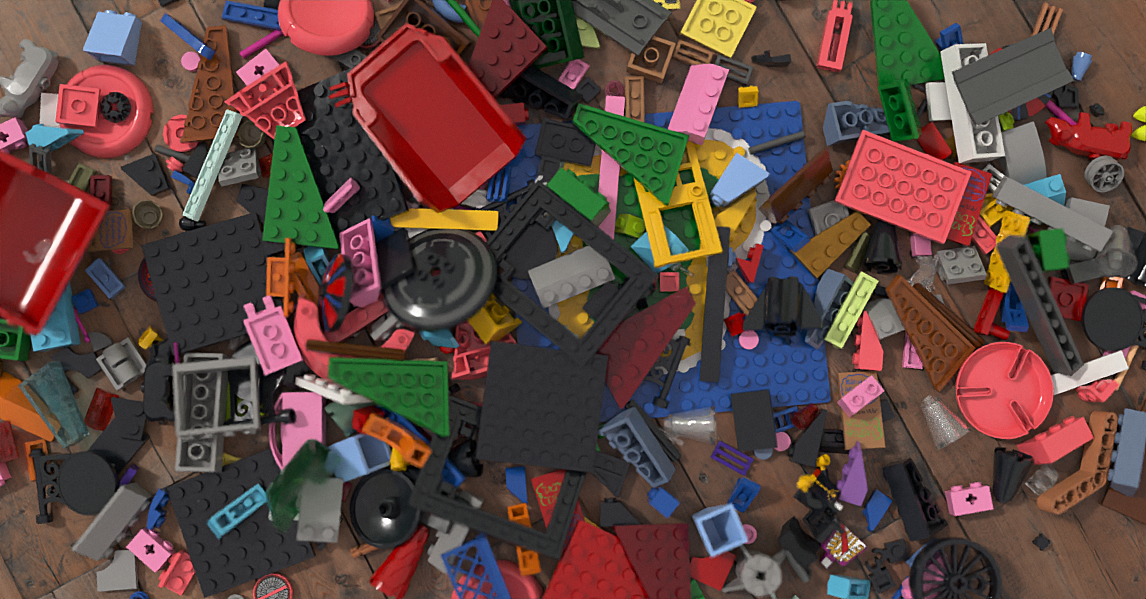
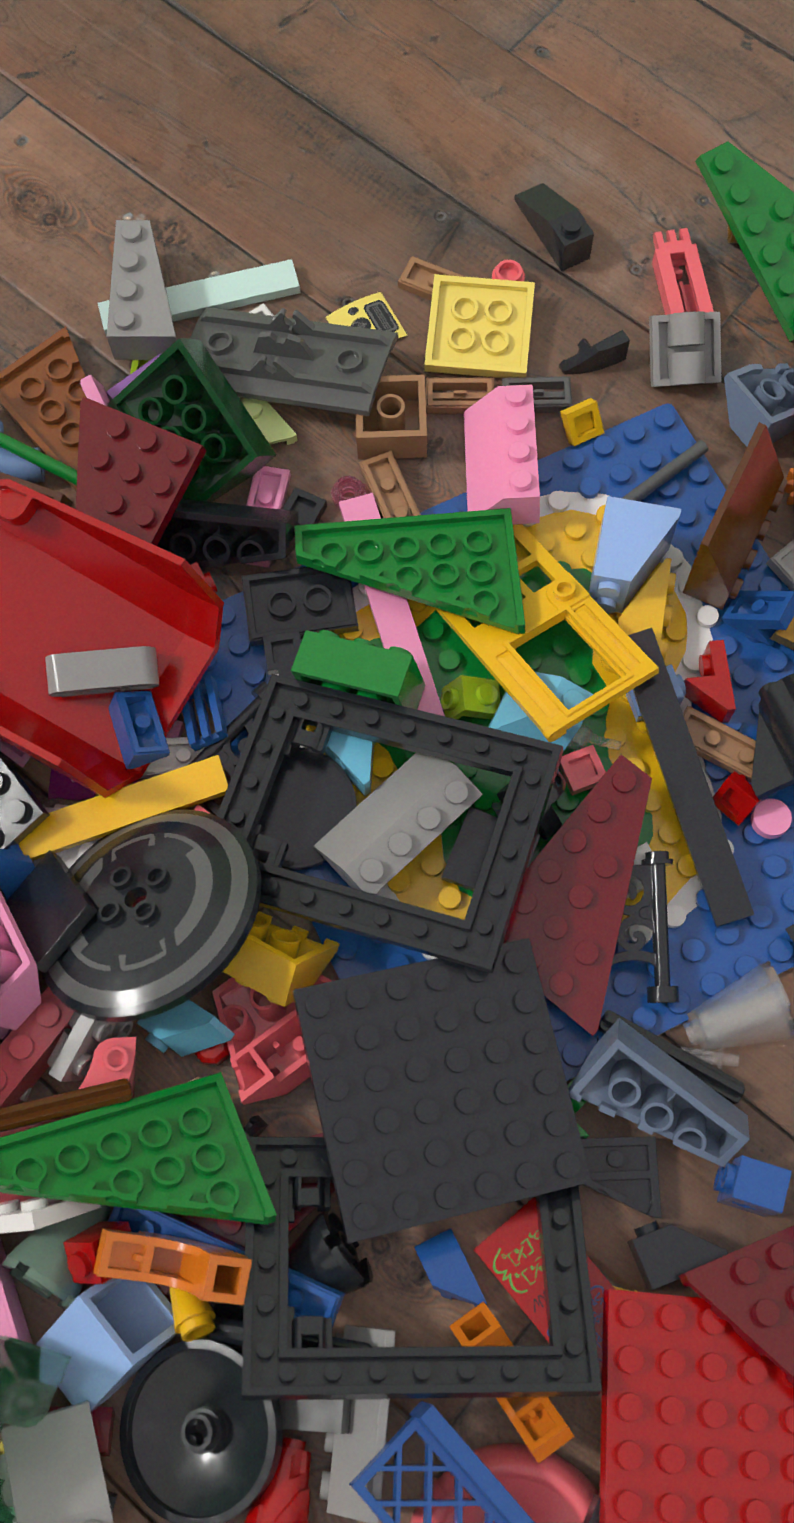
camera: 20 degrees left, 15 degrees down
none -> light grey beam [45,646,159,697]
none -> blue slope [109,691,170,769]
none -> light grey plate [649,311,721,387]

